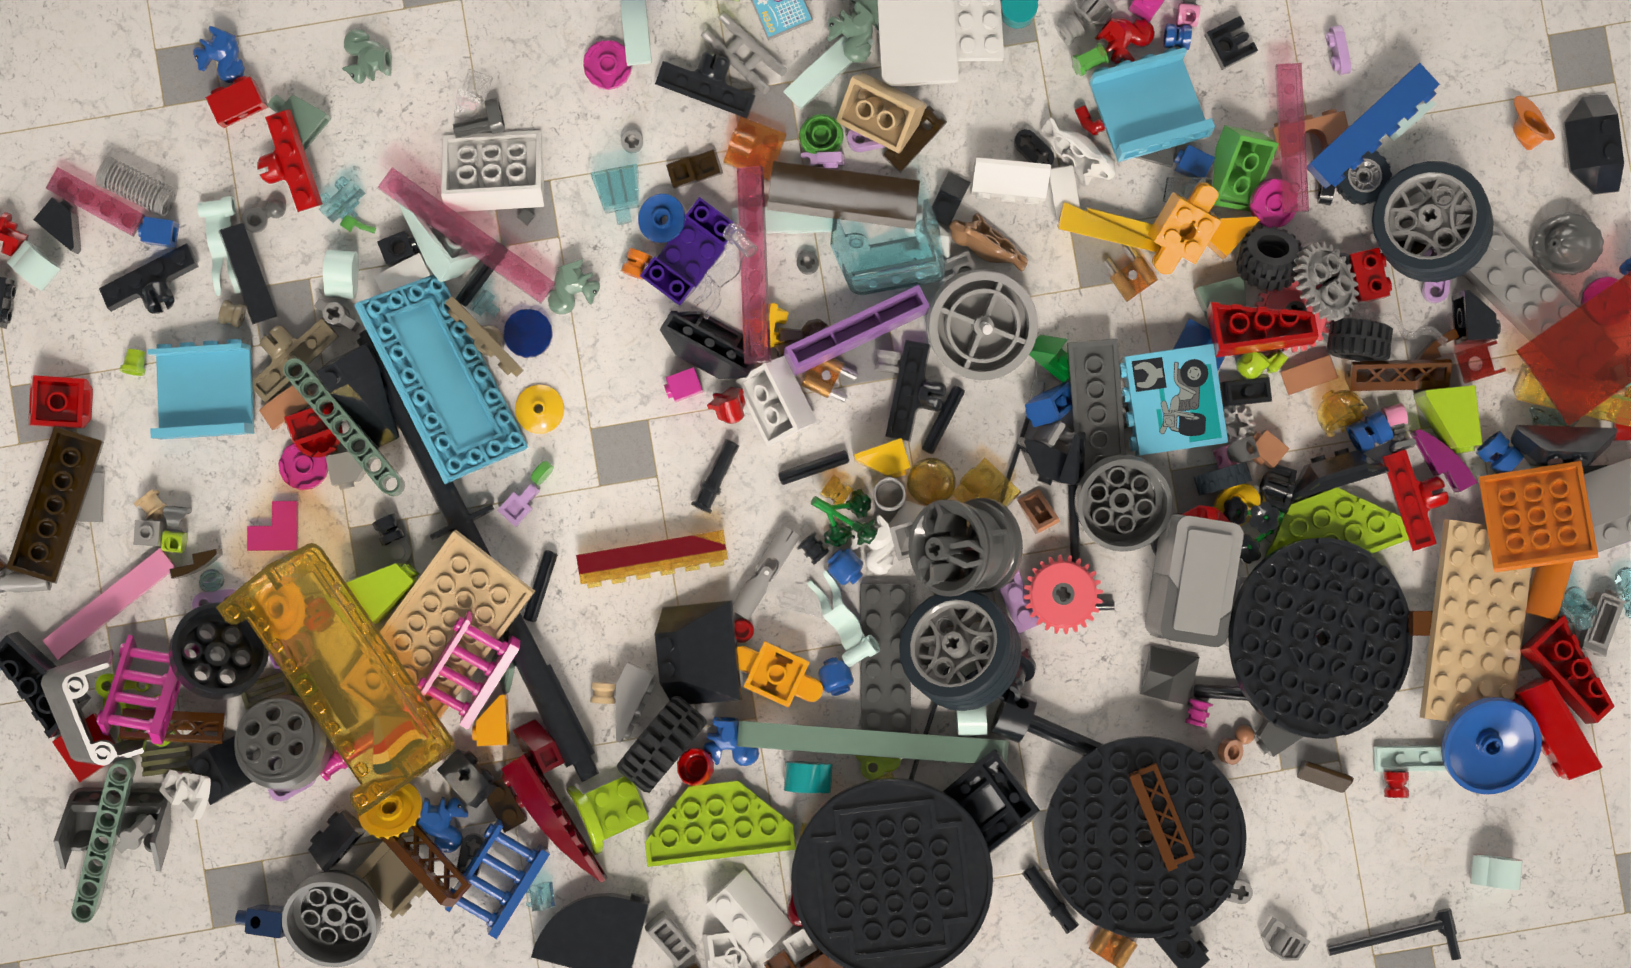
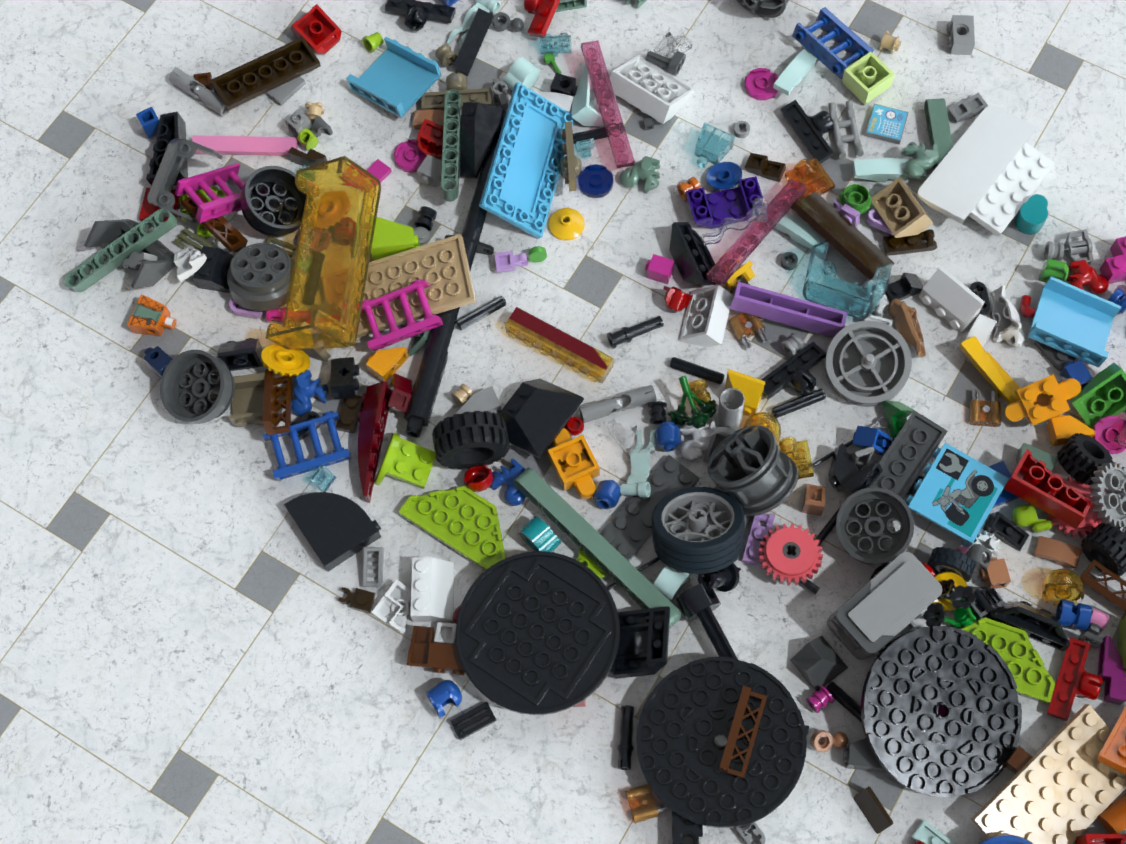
camera: 45 degrees right, 20 degrees down
none -> orange torso [127,295,176,336]

